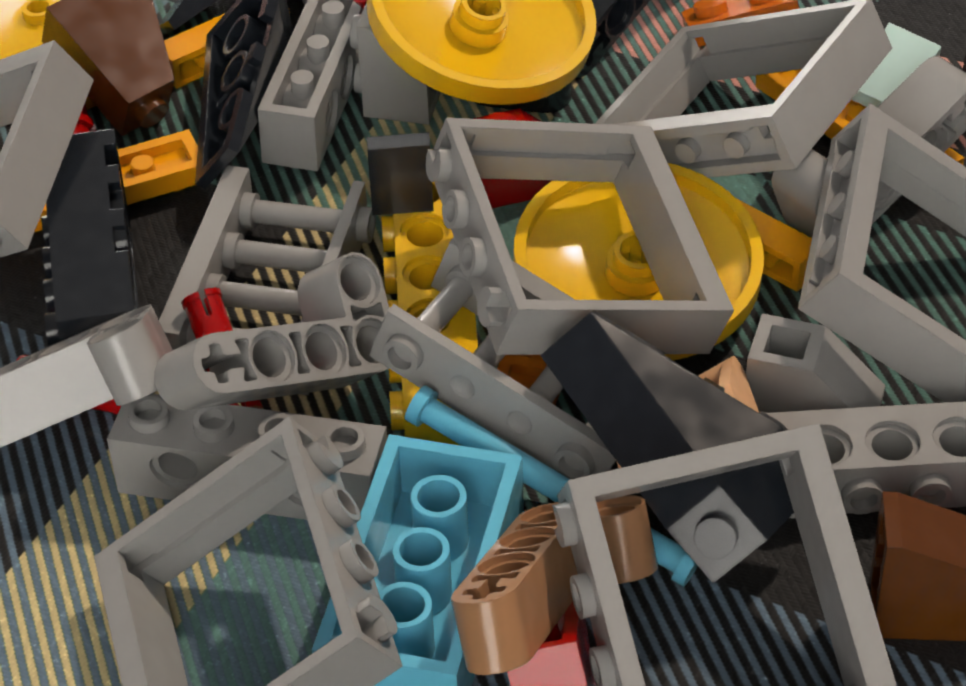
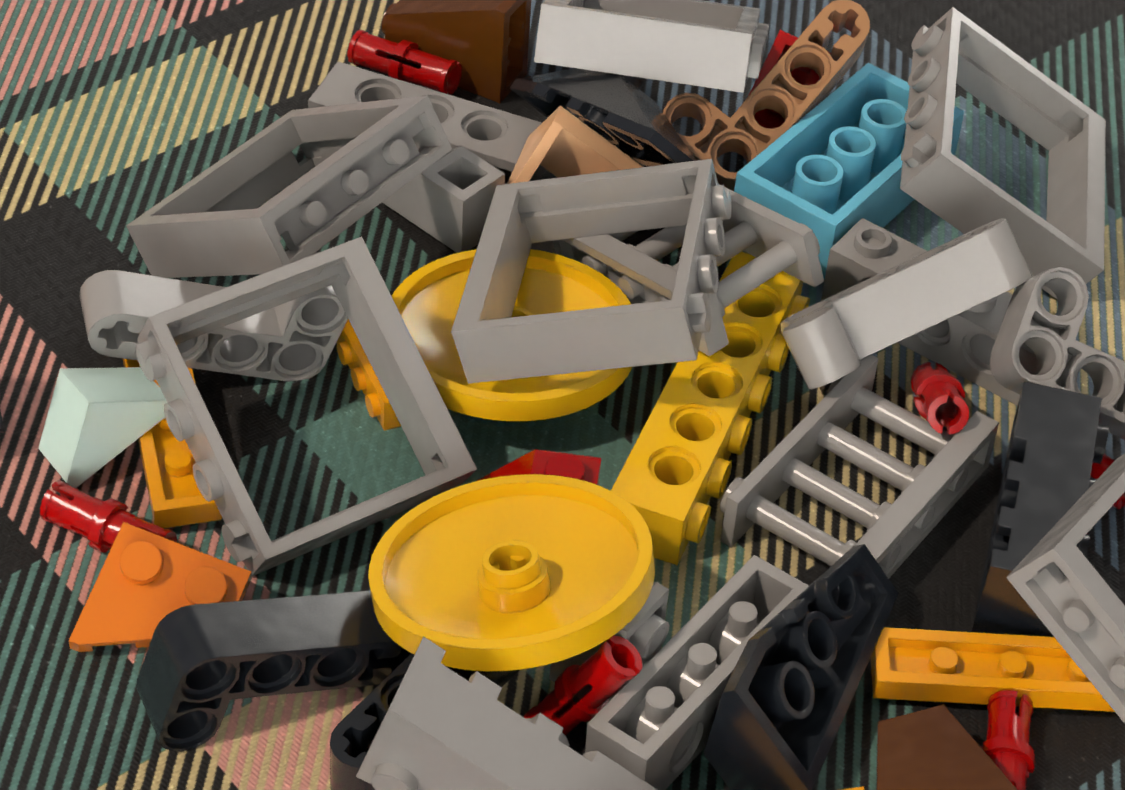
camera: 160 degrees left, 0 degrees up
black slope [366,132,434,215] -> none

